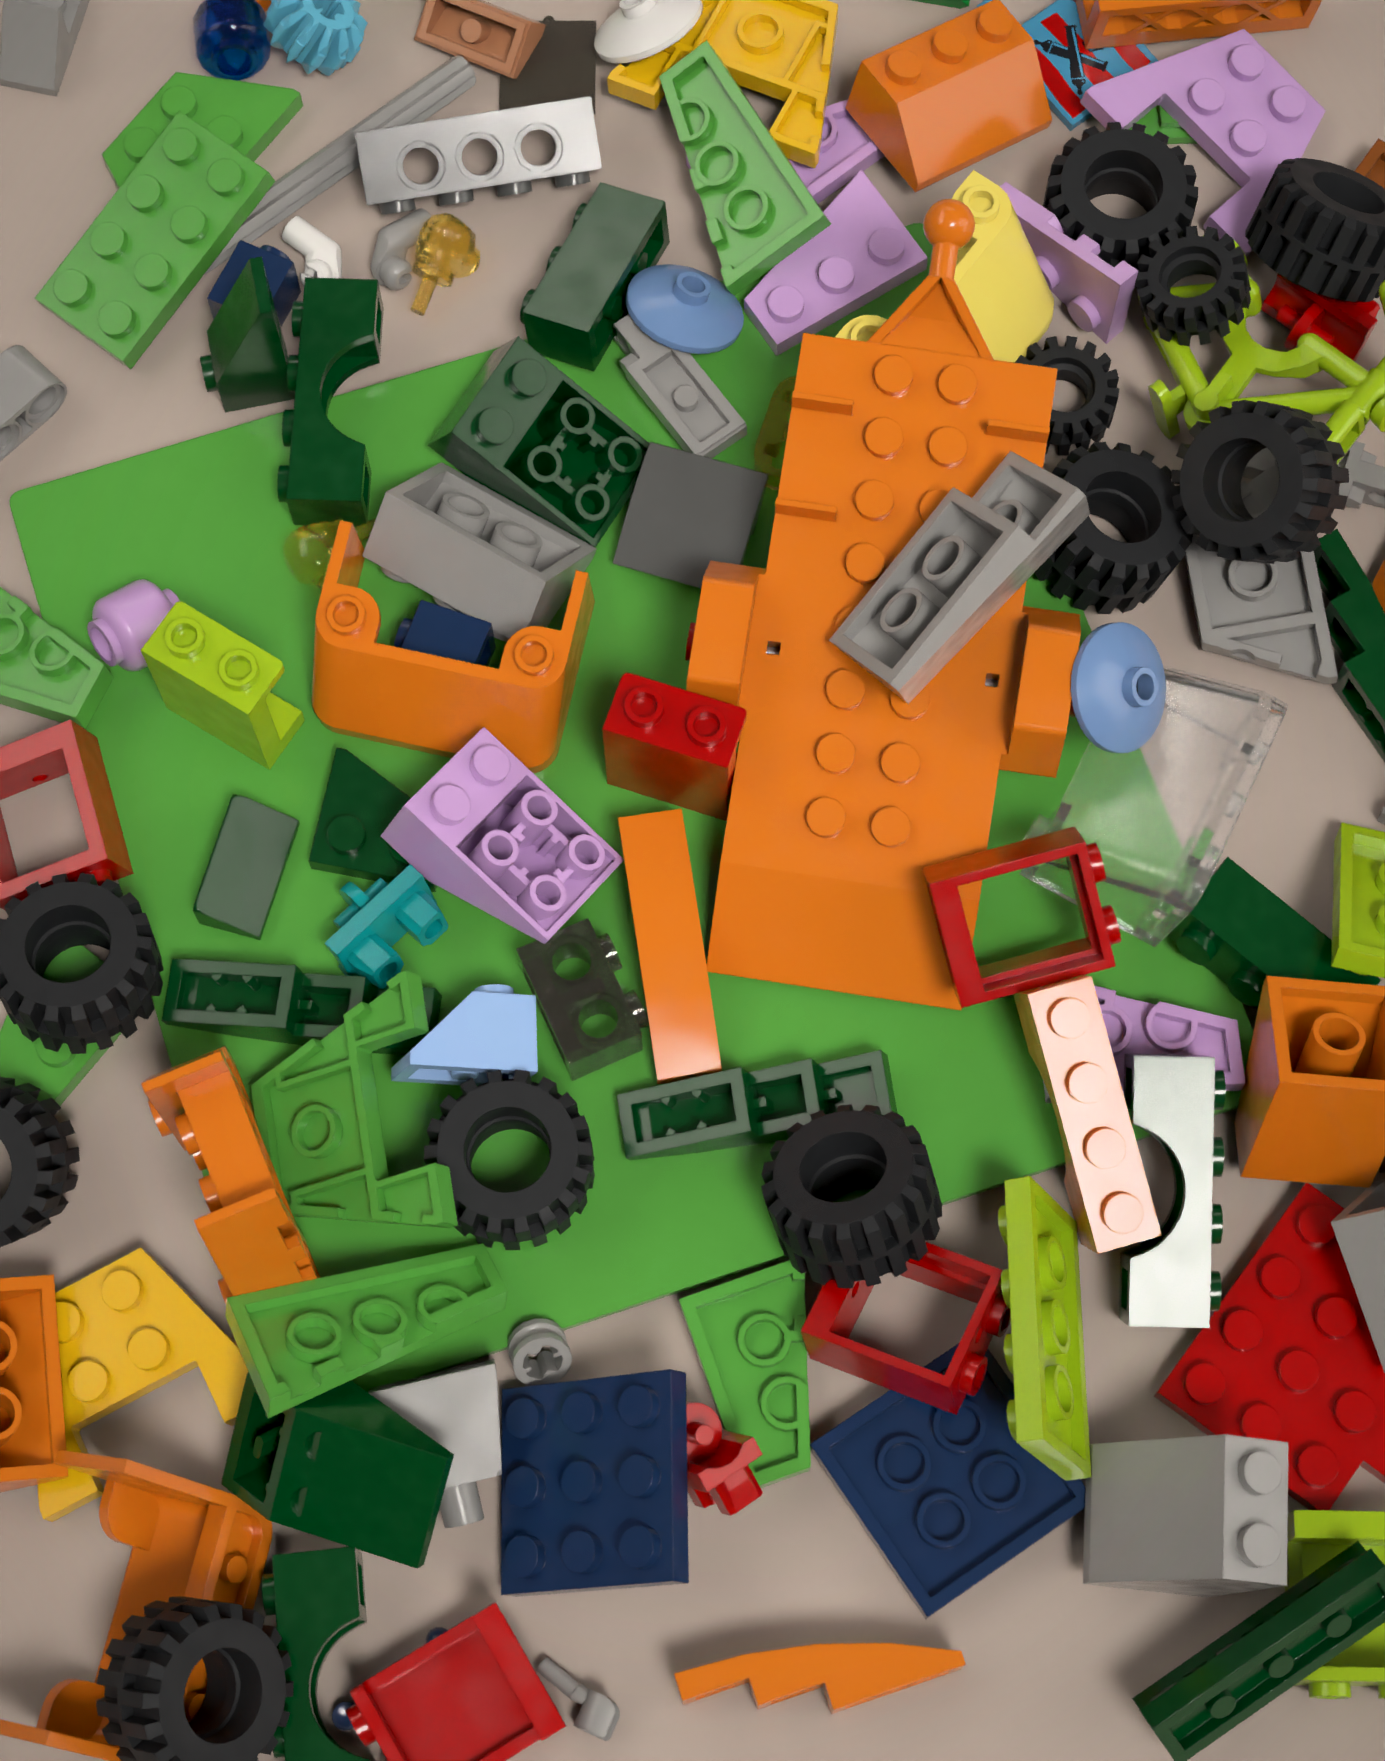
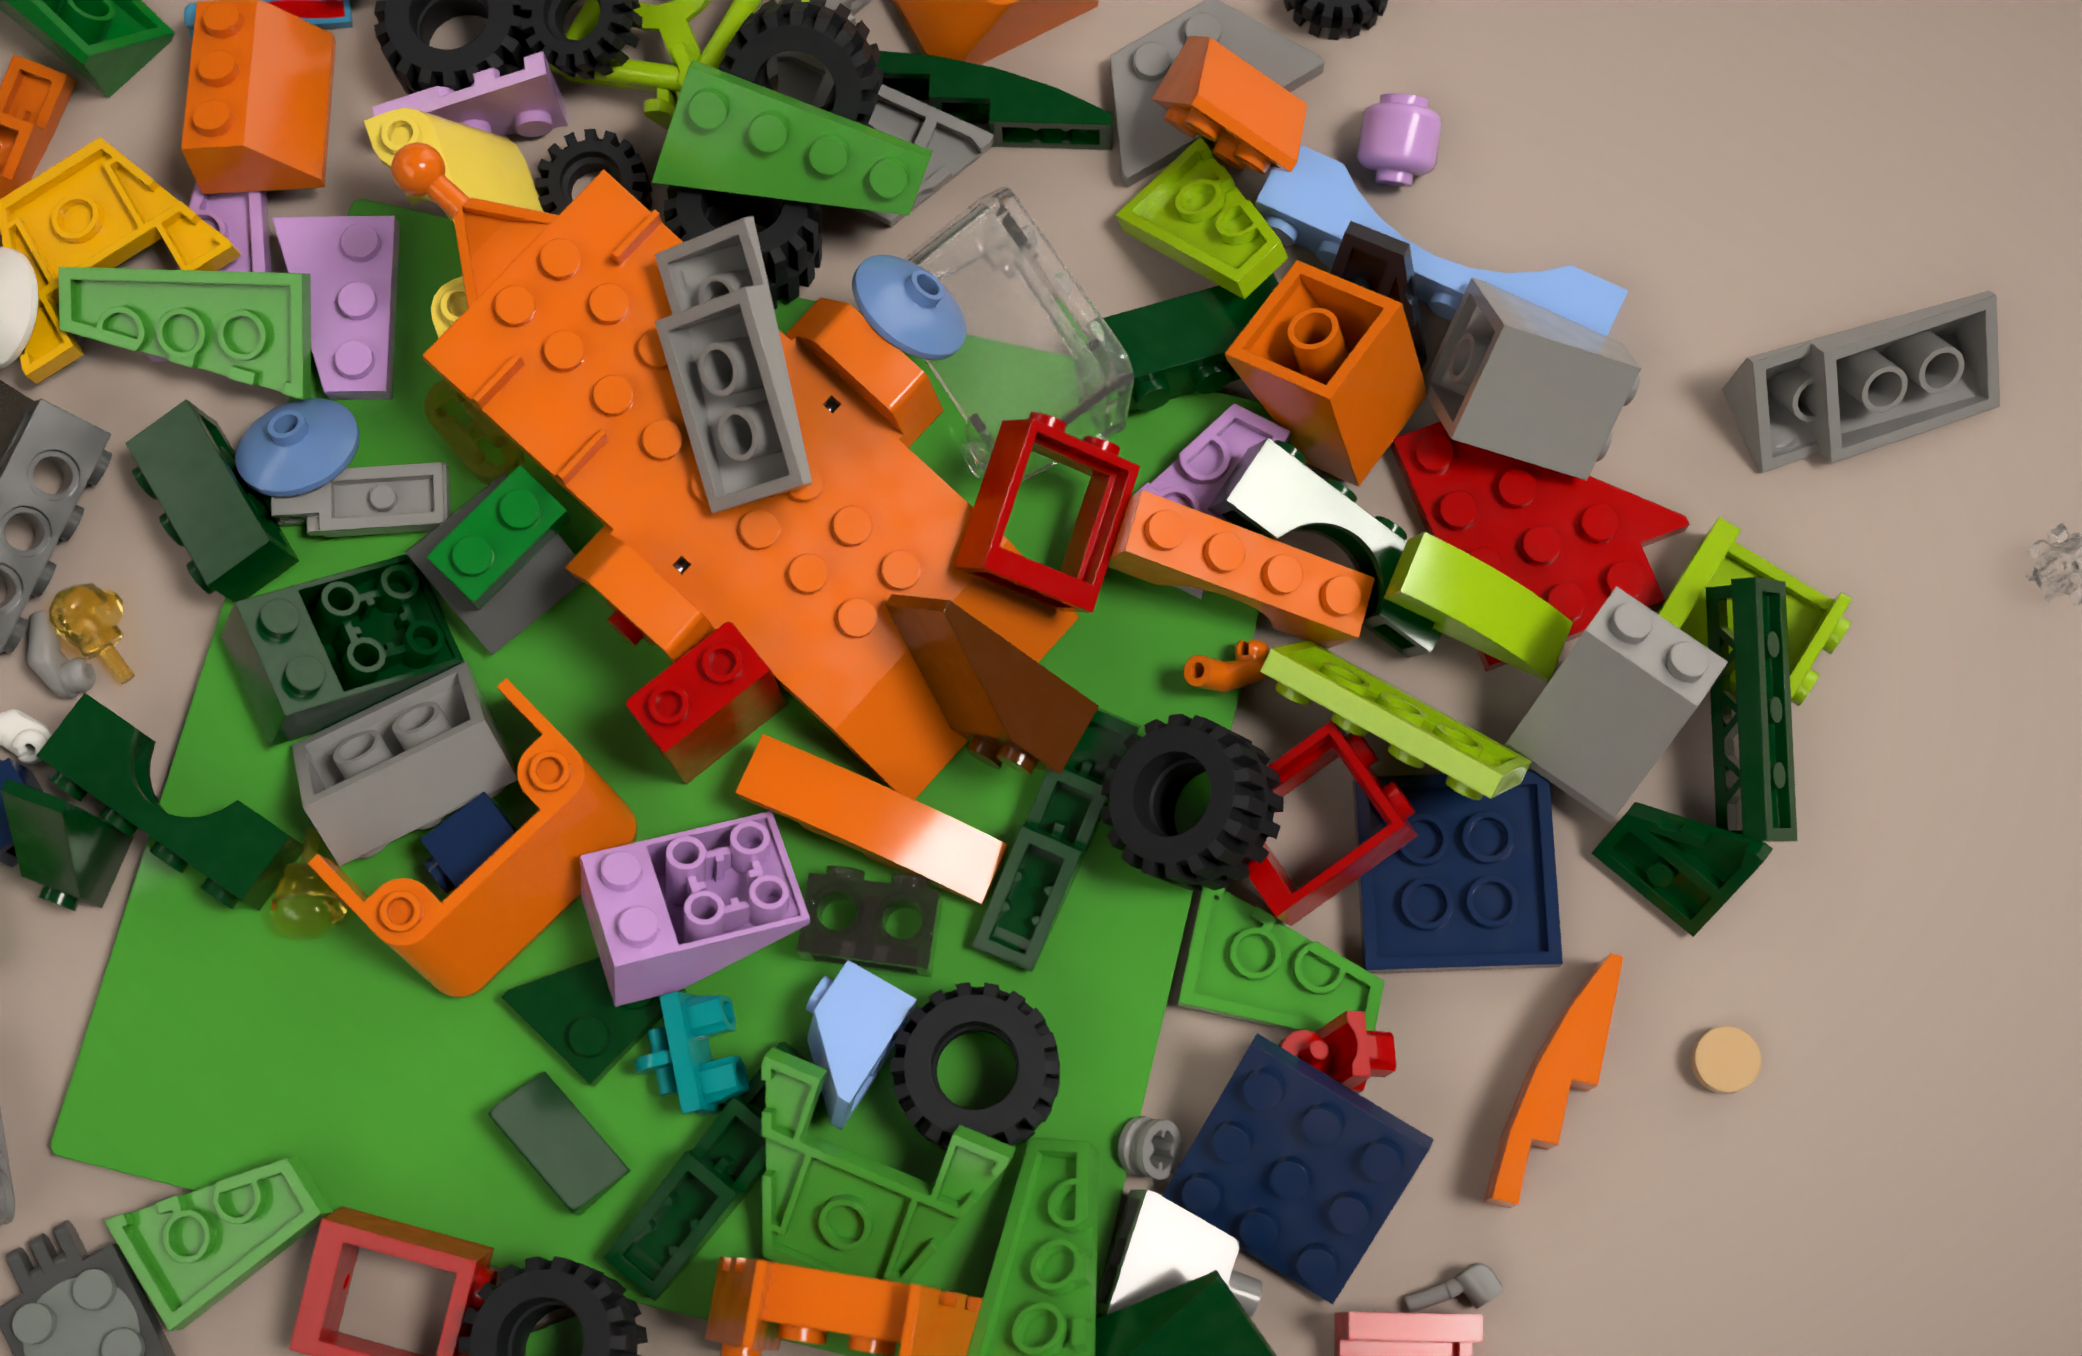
camera: 55 degrees left, 5 degrees up
lavender head [87,579,180,672] -> none
lime panel [141,601,305,770] -> none
none -> green brick [426,465,571,610]
none -> bright green wing [652,60,933,215]
none -> reddish brown slope [885,594,1099,776]
none -> orange arm [1184,640,1269,693]
none -> lime slope [1384,532,1573,682]
none -> dark green wing [1591,802,1773,937]

